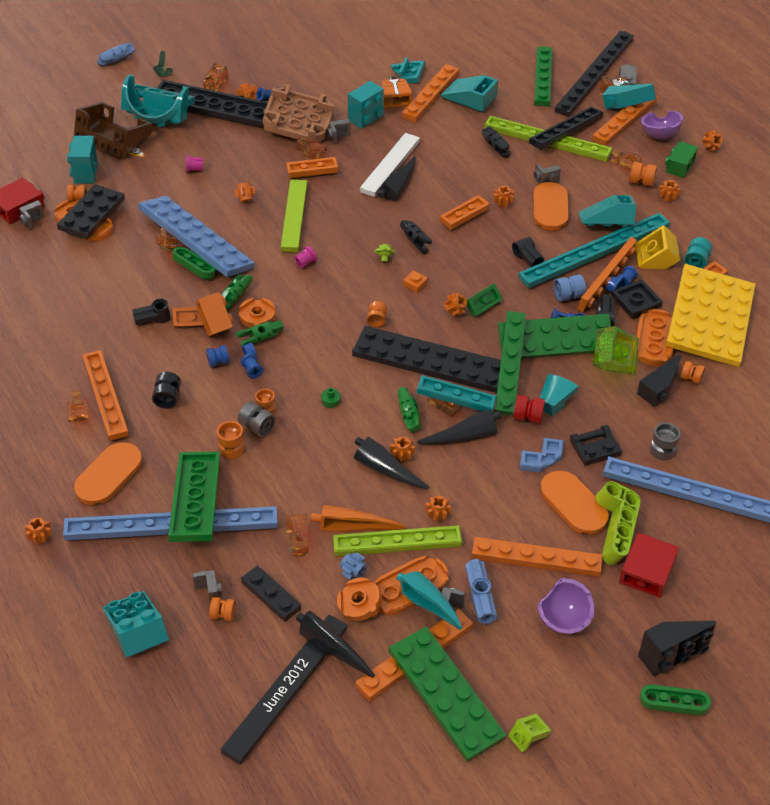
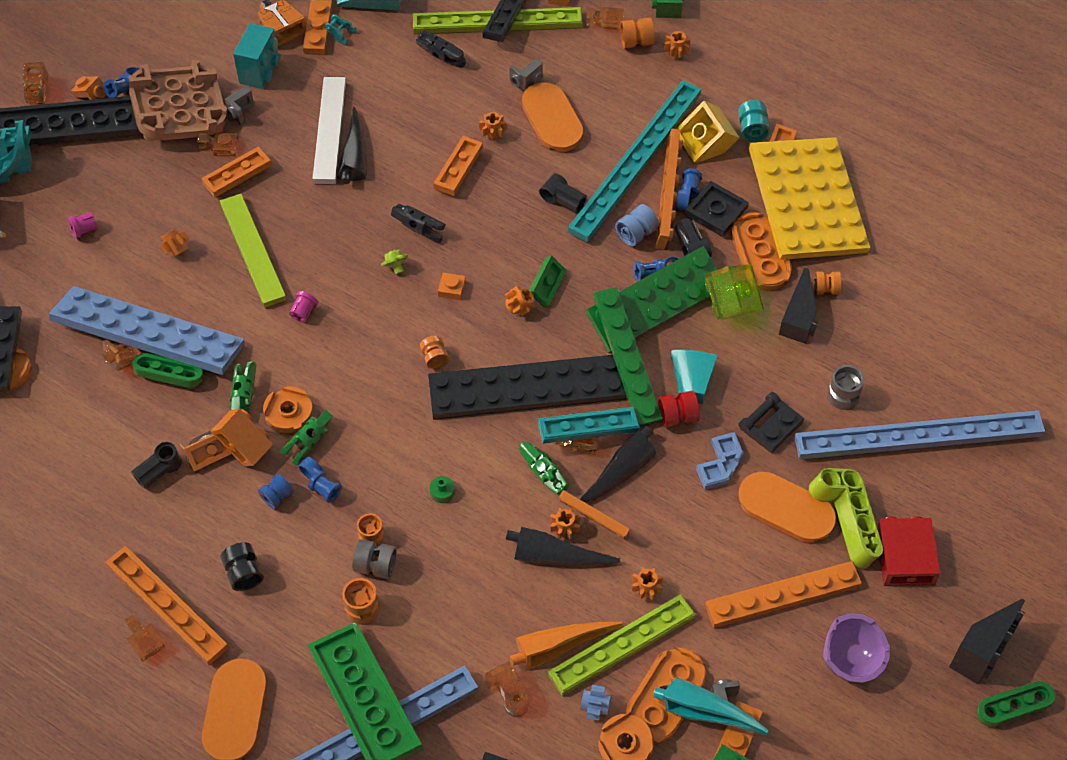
camera: 25 degrees left, 10 degrees up
medium blue piece [465,559,497,625] -> none
teal slope [578,195,636,227] -> none
none -> teal piece [325,15,357,45]
none -> orange tile [559,490,630,539]

